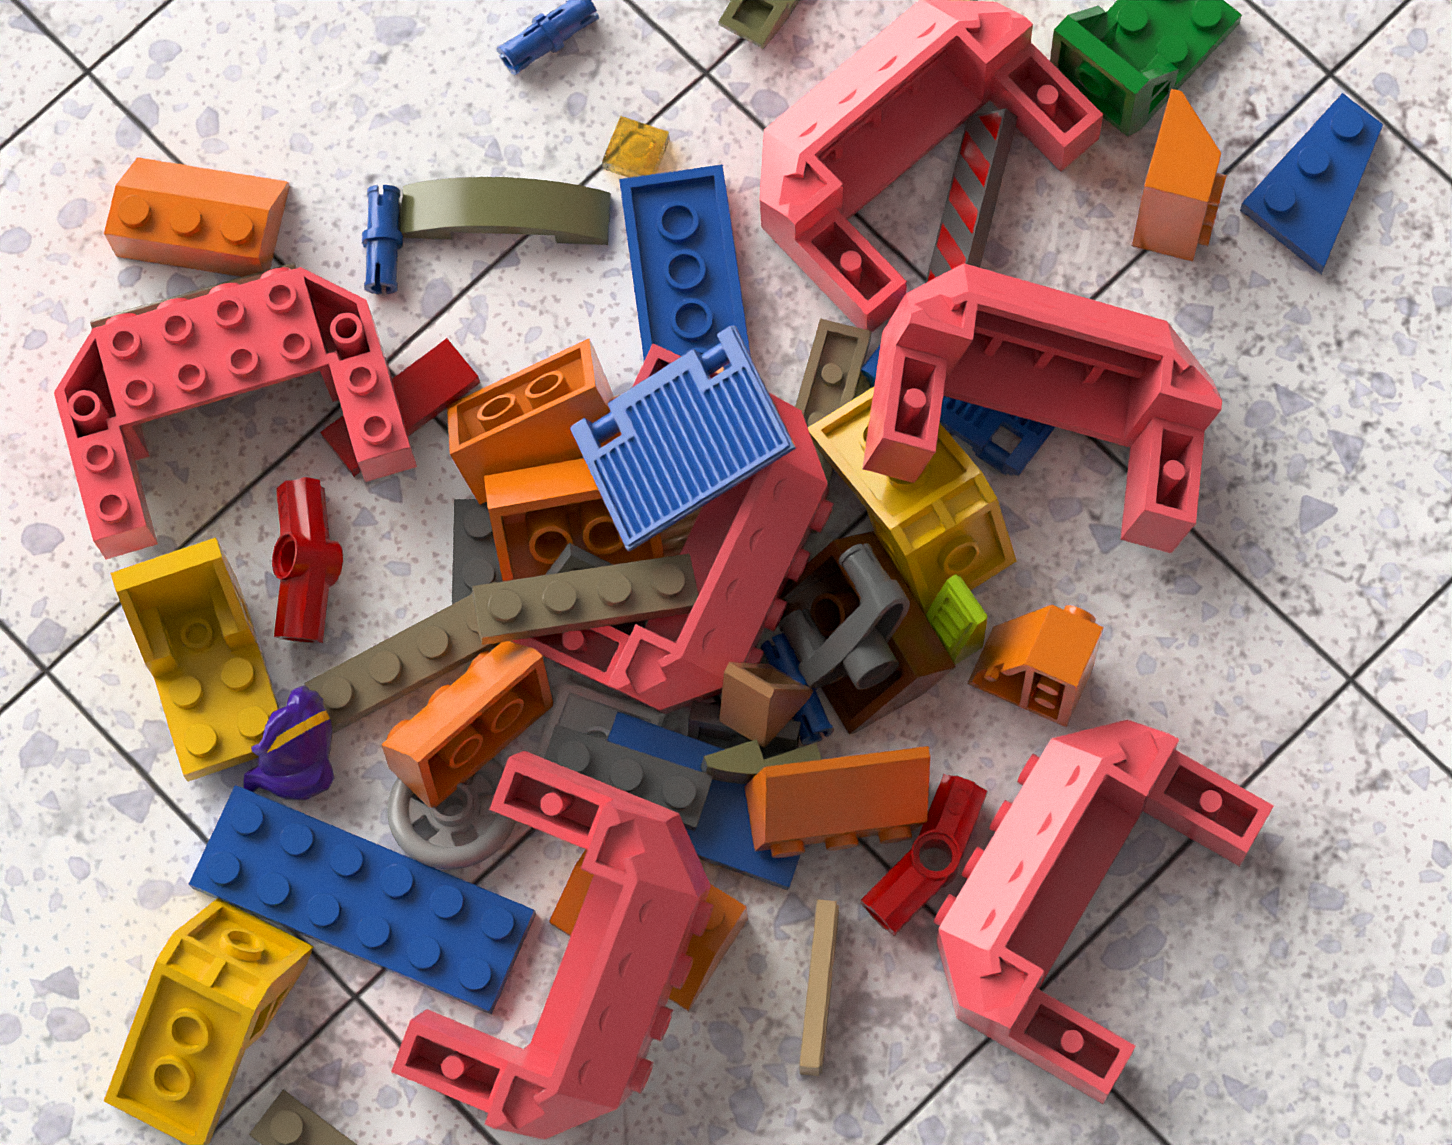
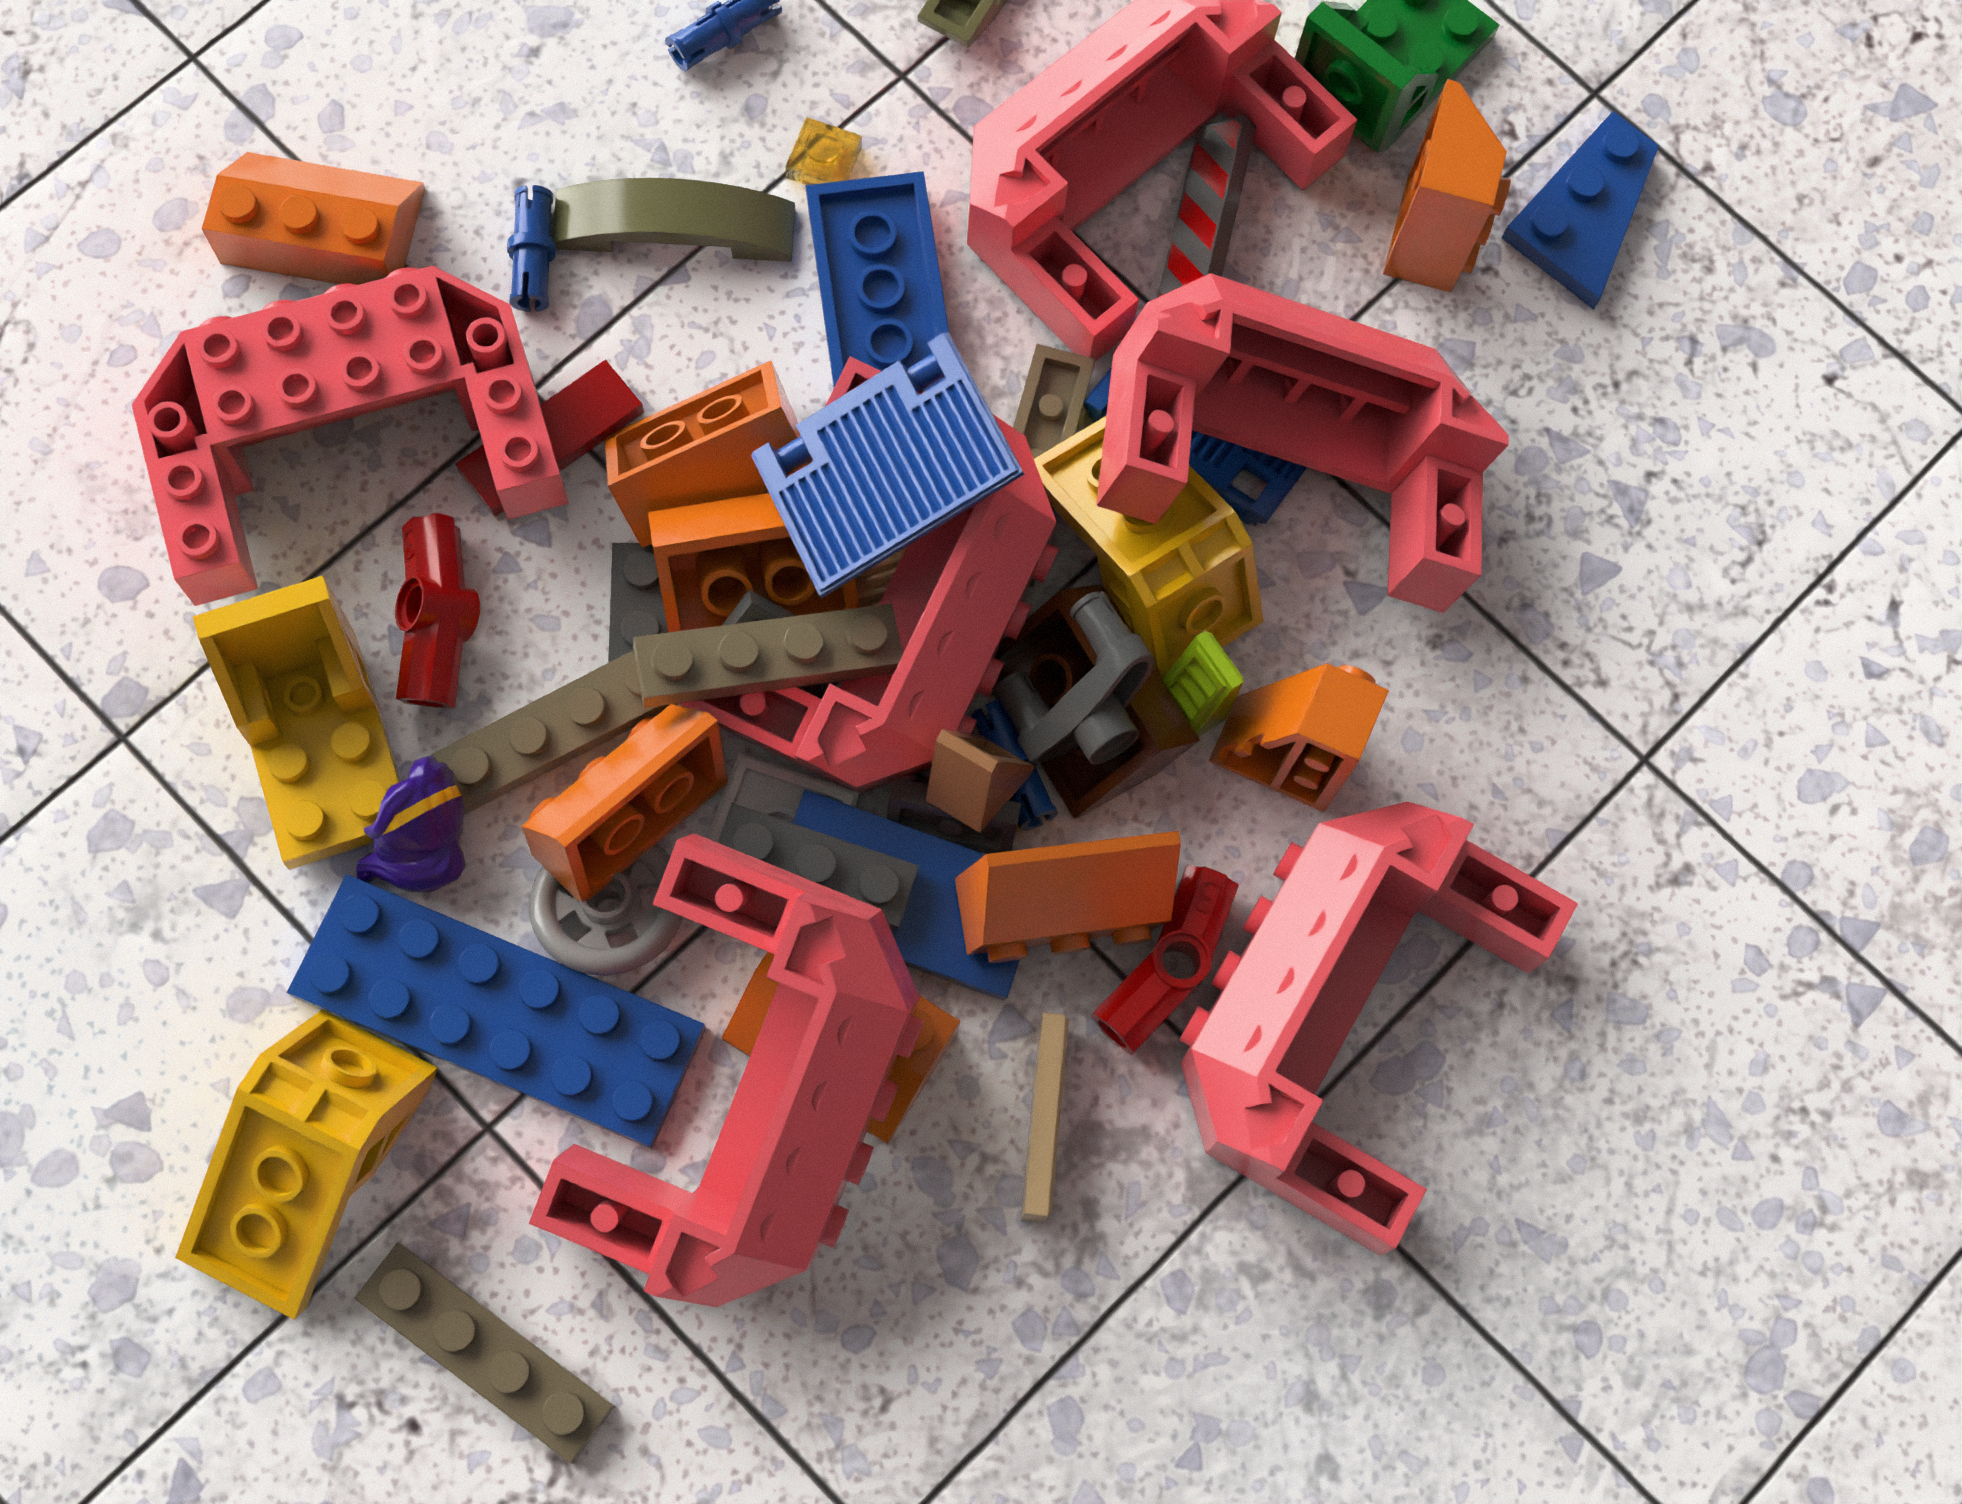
camera: 15 degrees left, 0 degrees up
olive slope [700,739,822,784] -> none

